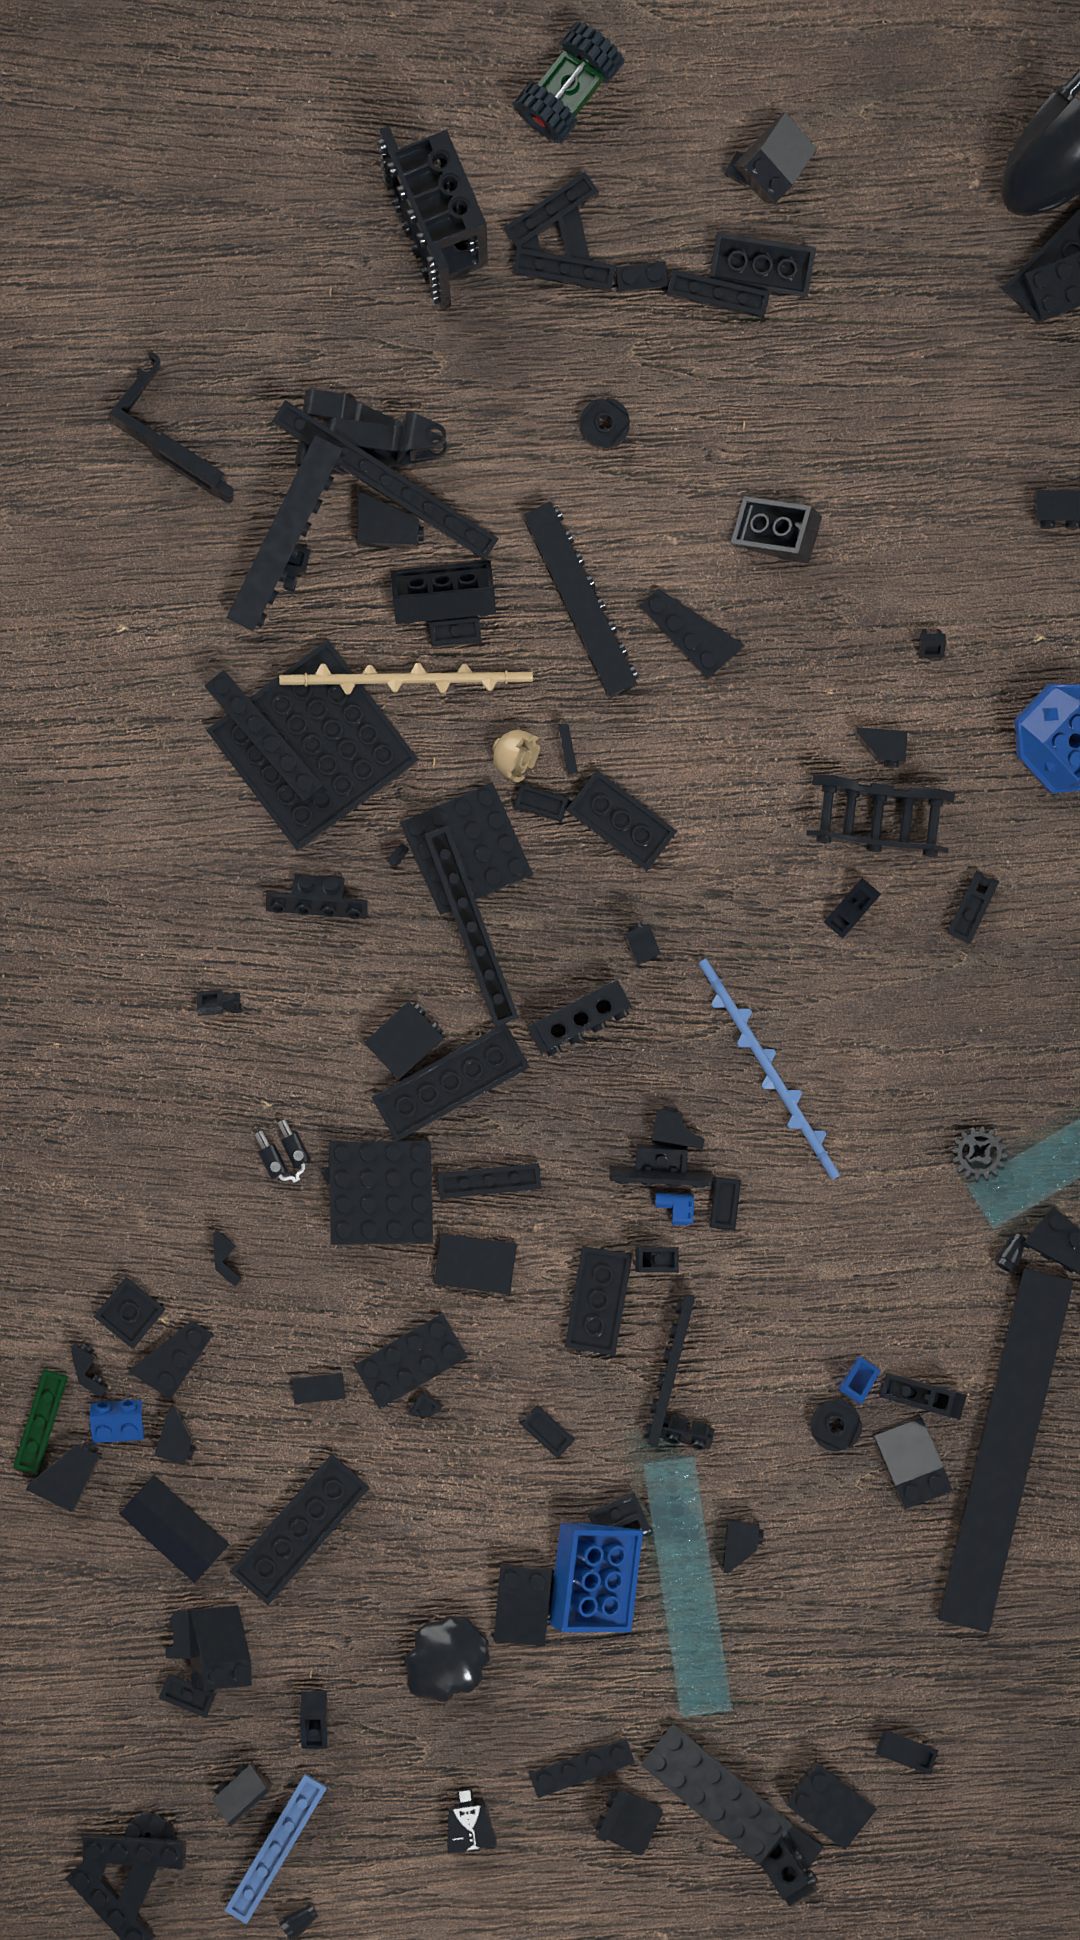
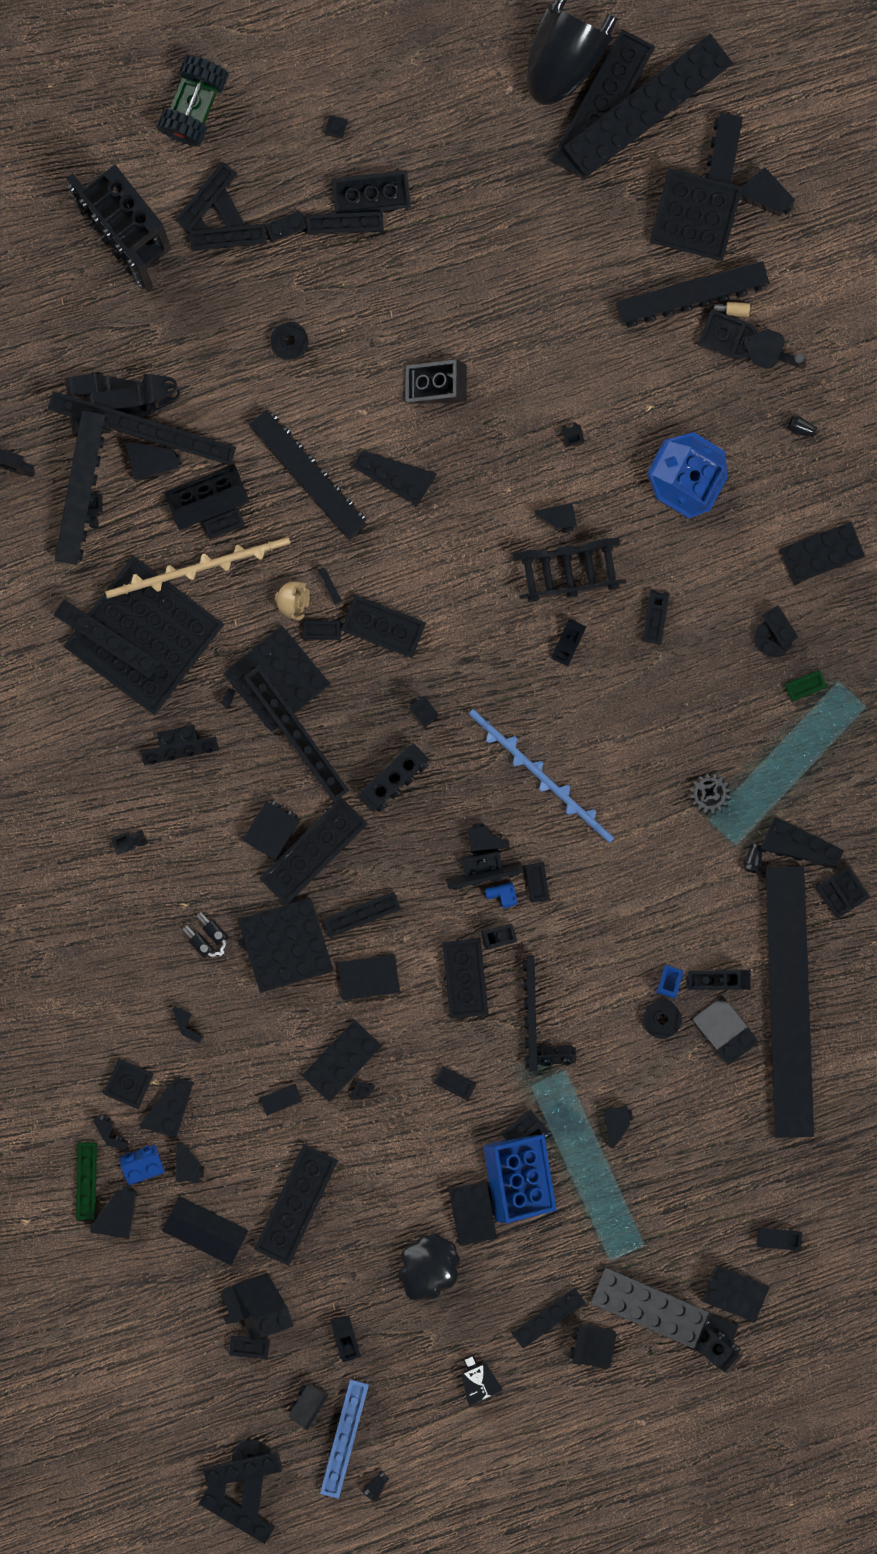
camera: 10 degrees left, 0 degrees up
black slope [733,112,817,203] -> none

